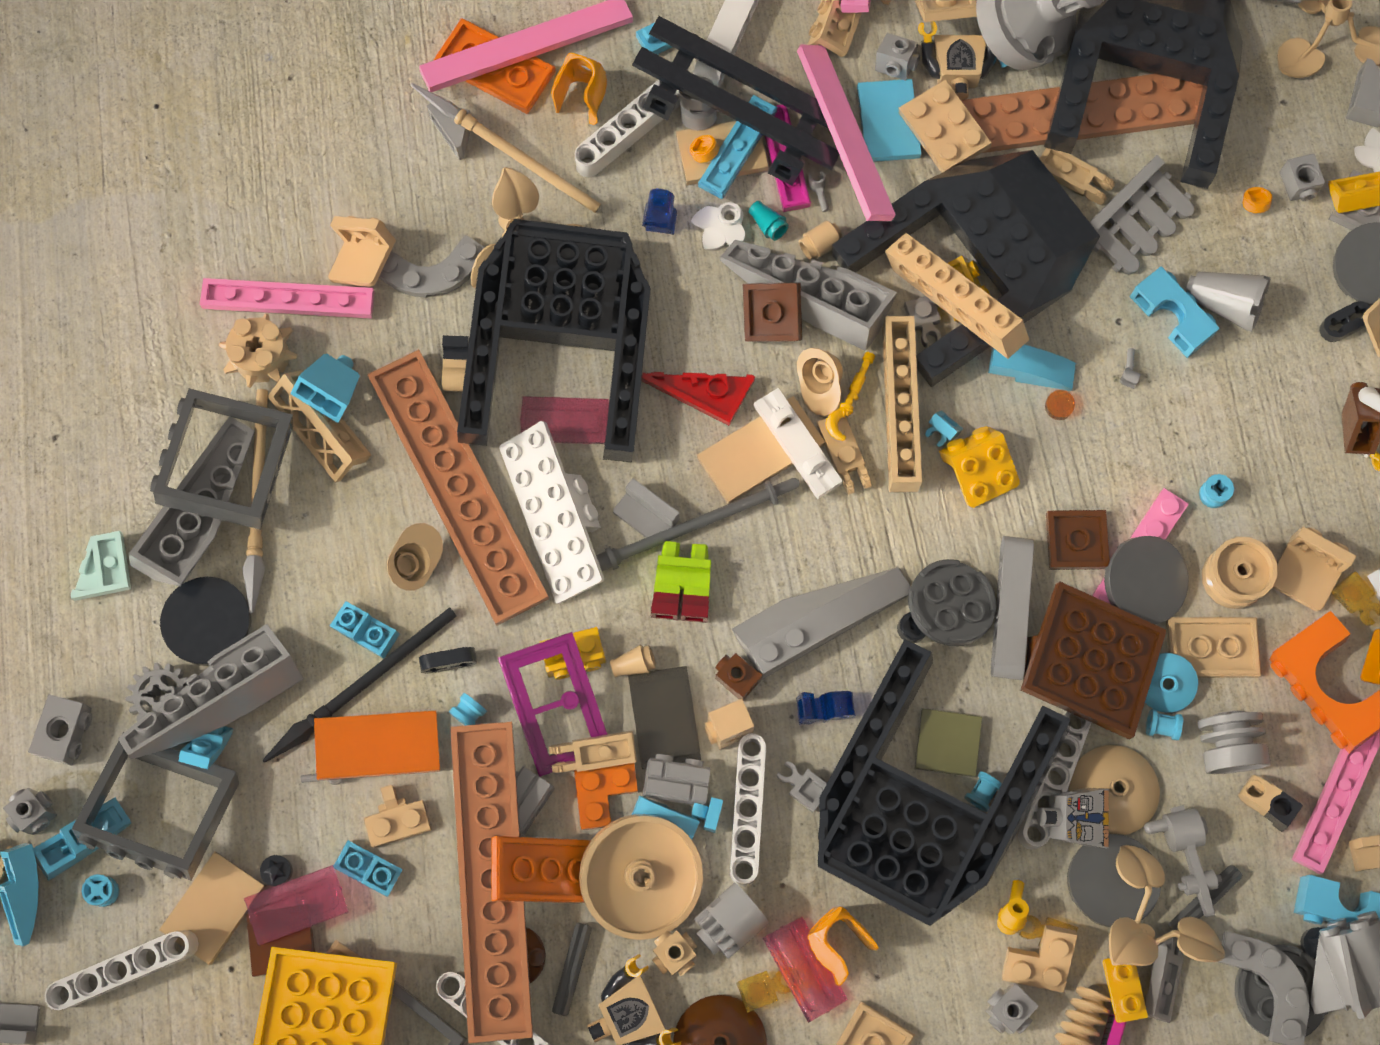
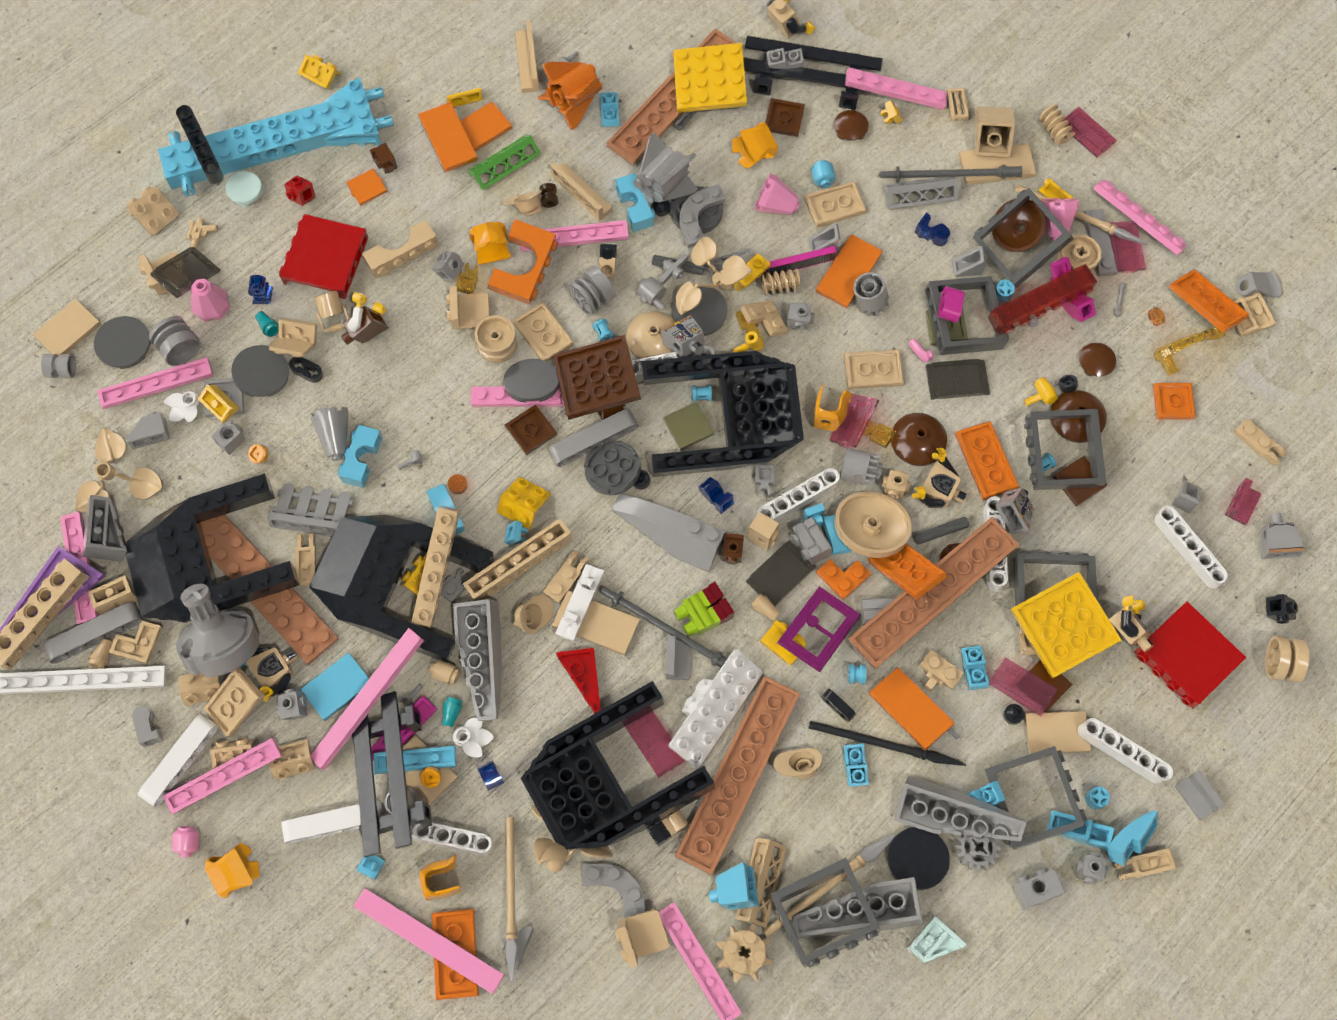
camera: 125 degrees left, 5 degrees down
tan hinge [549,731,637,773] -> none
reddish brown tile [743,282,802,341] -> none
yellow piece [826,352,875,441] -> none
tan plate [899,80,992,173] -> none
medium azure dish [1145,653,1198,713] -> none
medium azure wheel [1199,474,1234,508] -> none

